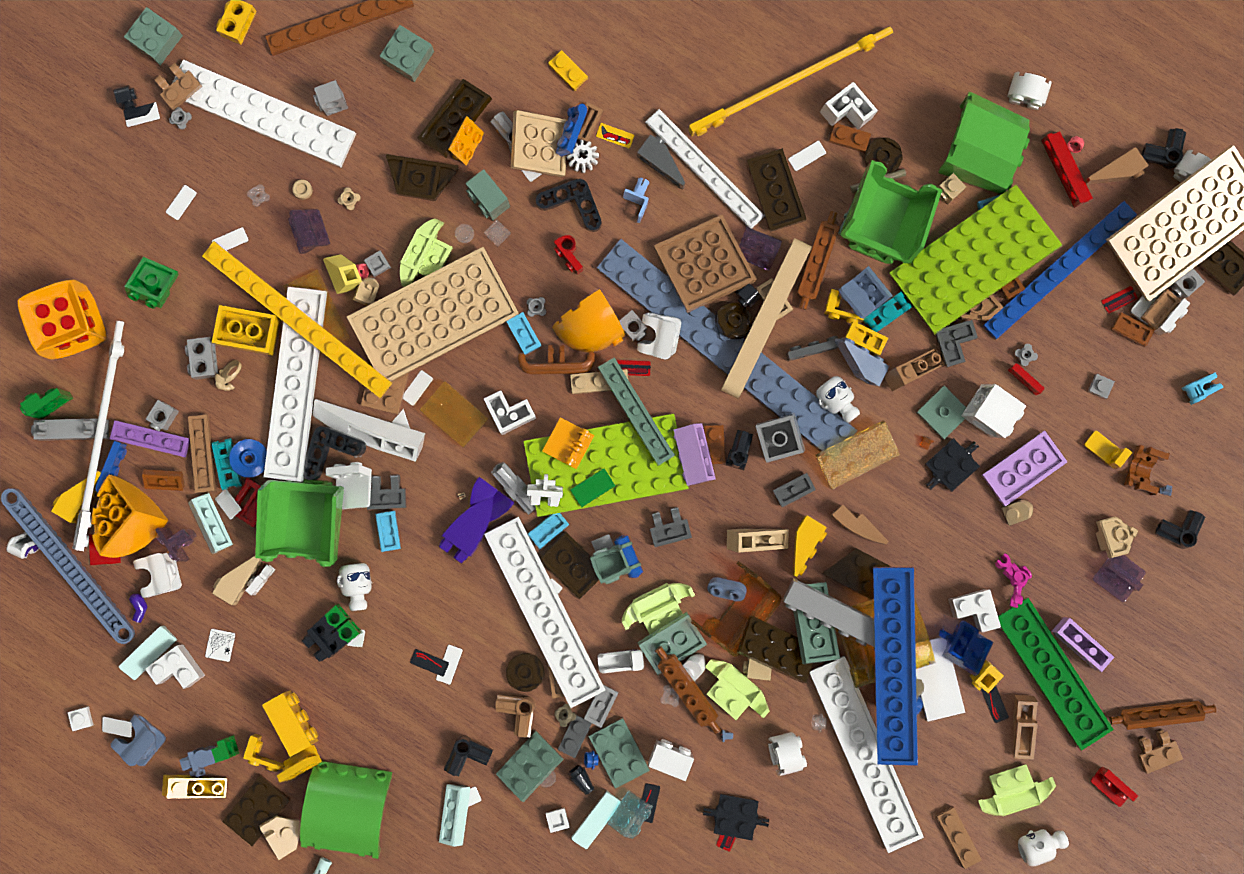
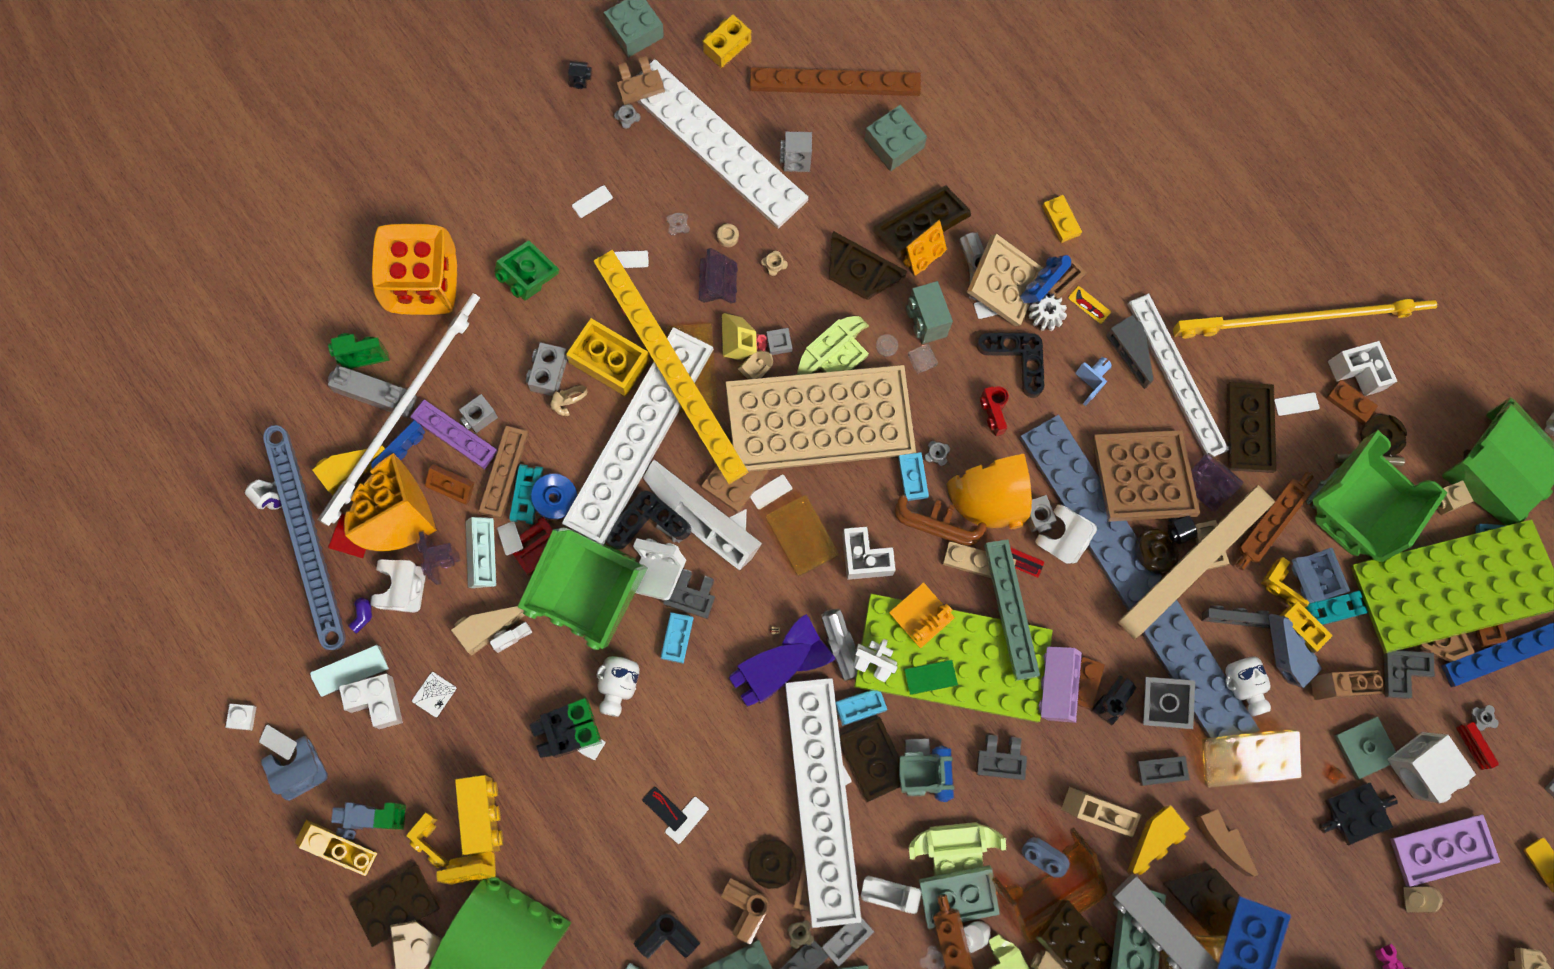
camera: 15 degrees right, 10 degrees down
sticker [123,102,160,127] -> none

